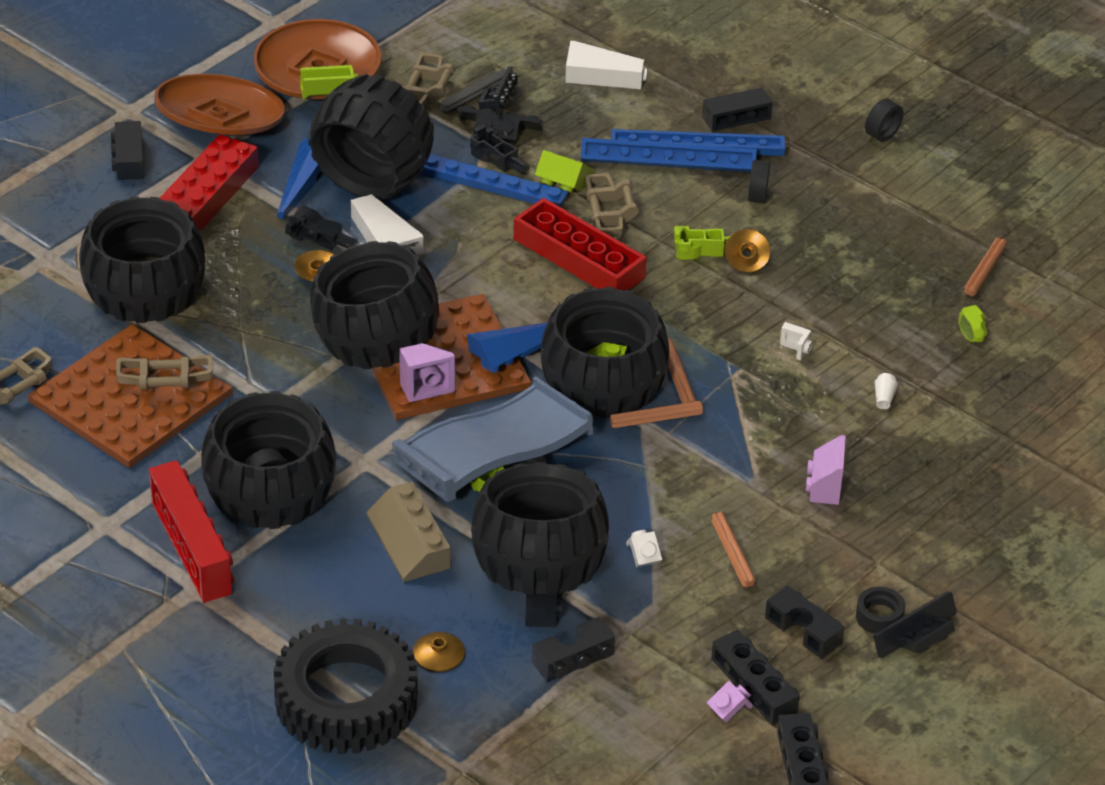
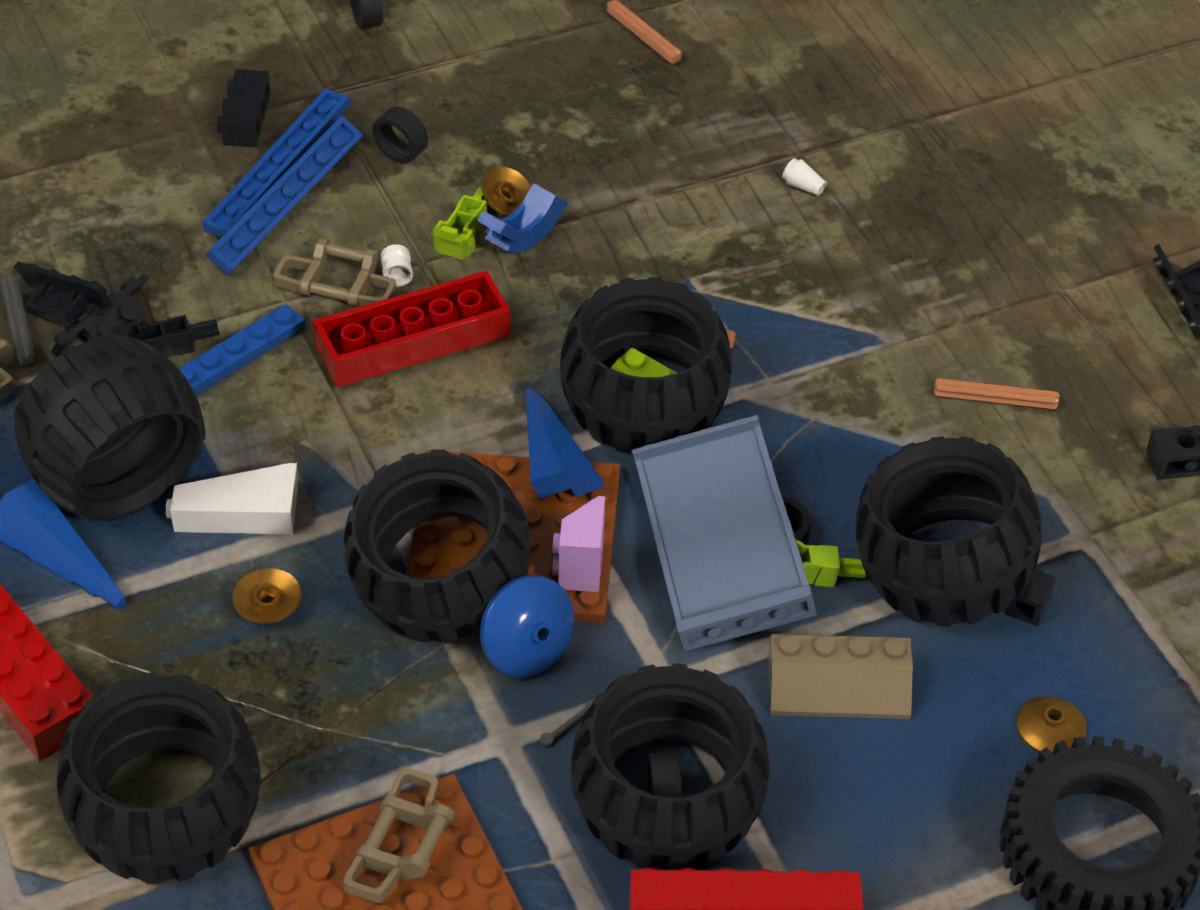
camera: 65 degrees left, 5 degrees up
black piece [285,205,358,251] -> none
black arch [531,617,615,682] -> none
lime slope [535,150,595,193] -> none
white slope [565,41,647,89] -> none
nougat axle [610,401,703,429] -> none
black arch [765,585,845,659] -> none
white bracket [780,322,813,361] -> none
lavender slope [805,435,846,505] -> none
black tyre [855,586,906,634] -> none
lime rock [958,305,988,342] -> none
none -> white wheel [380,244,413,287]
none -> blue arch [478,183,568,253]
none -> blue dish [480,575,575,678]

